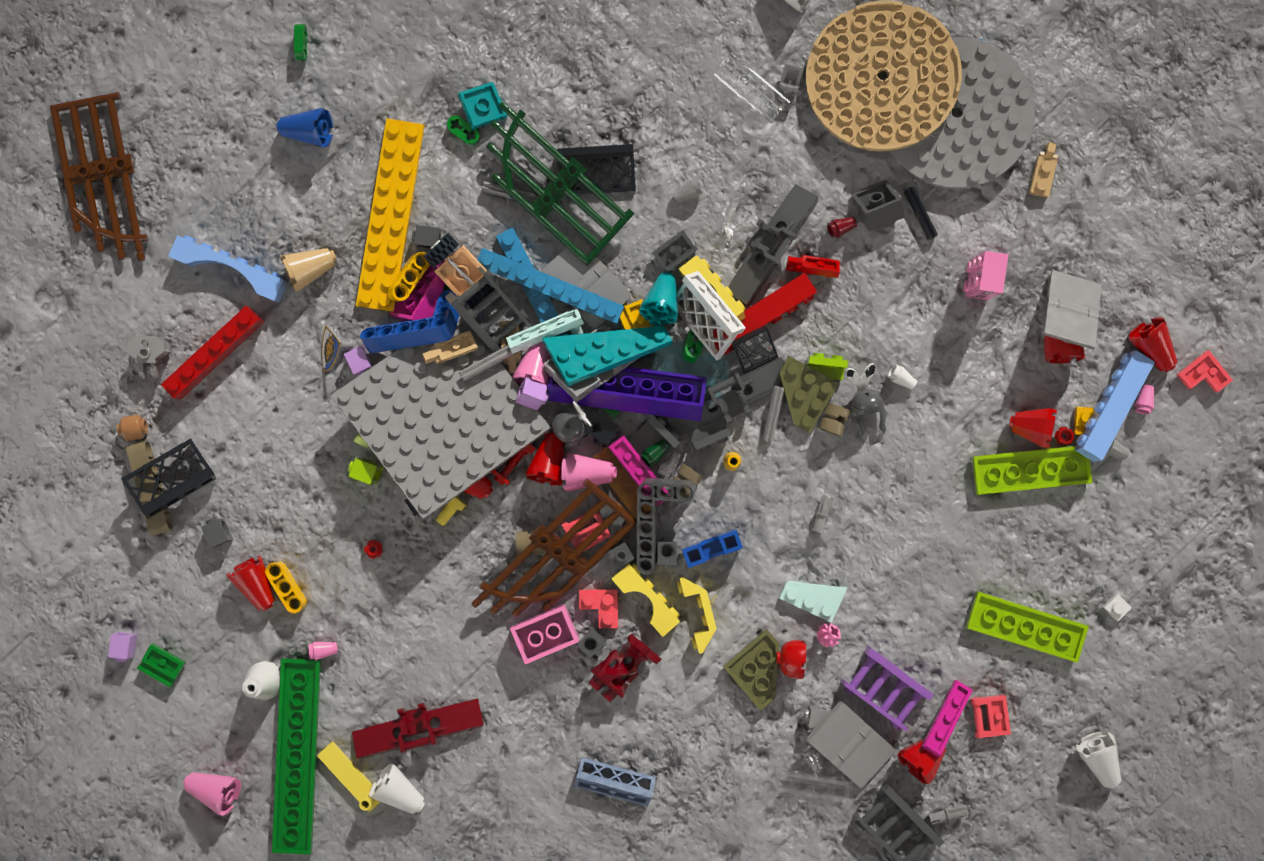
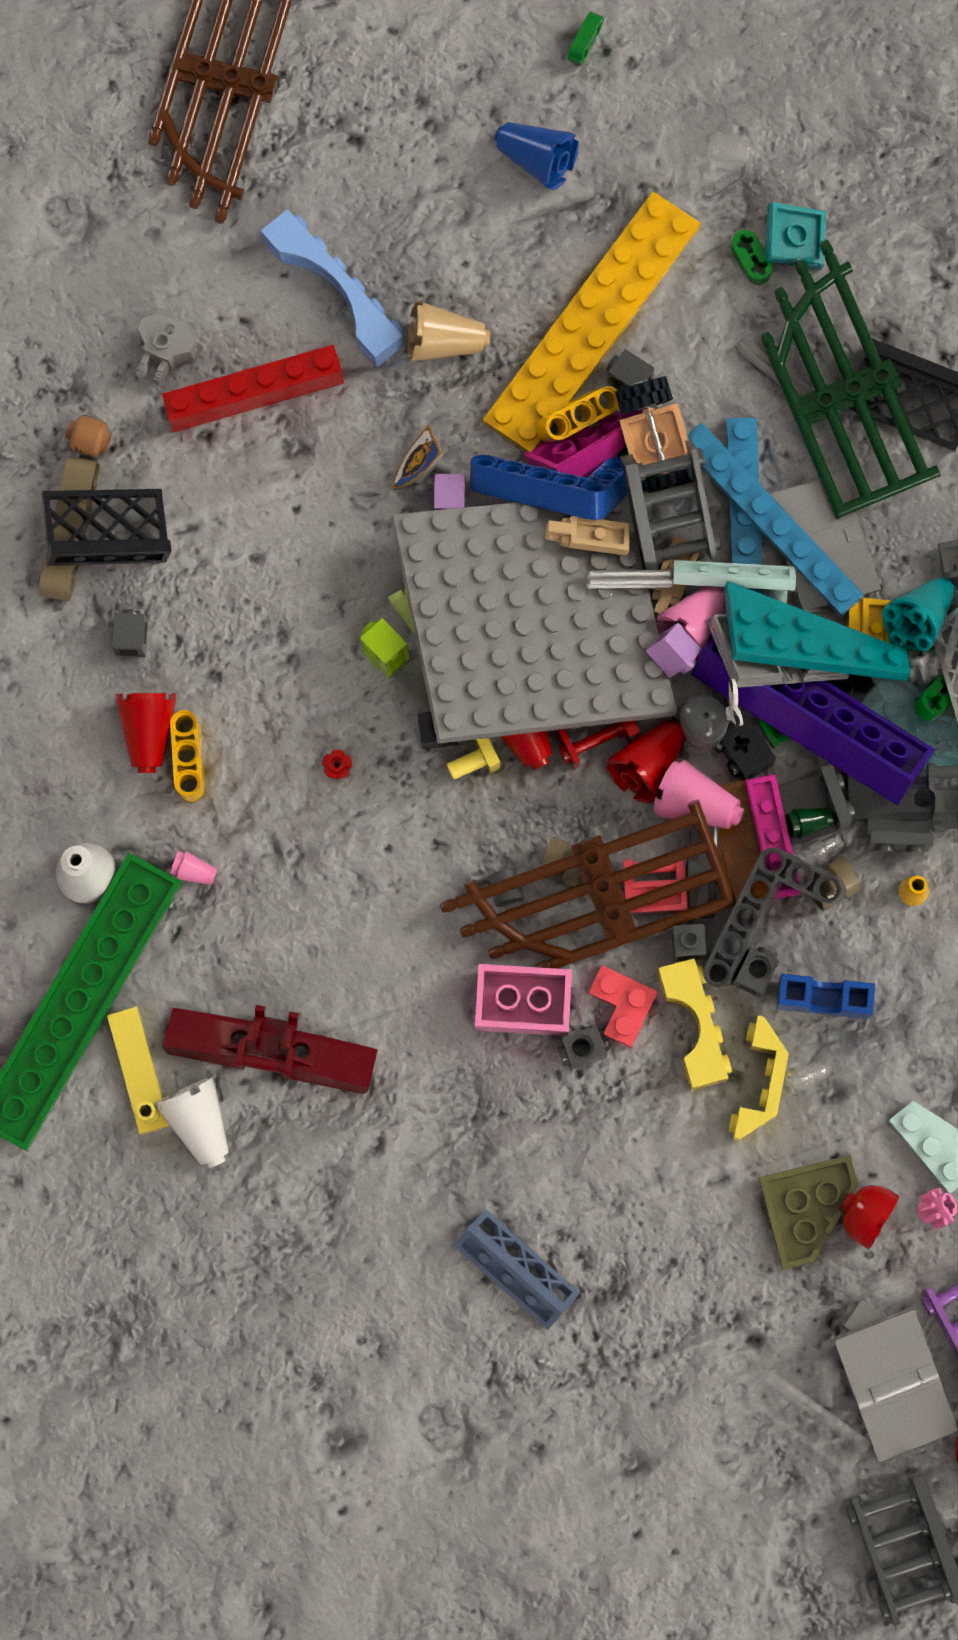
camera: 30 degrees right, 10 degrees down
dark red hips [588,634,662,702] -> none

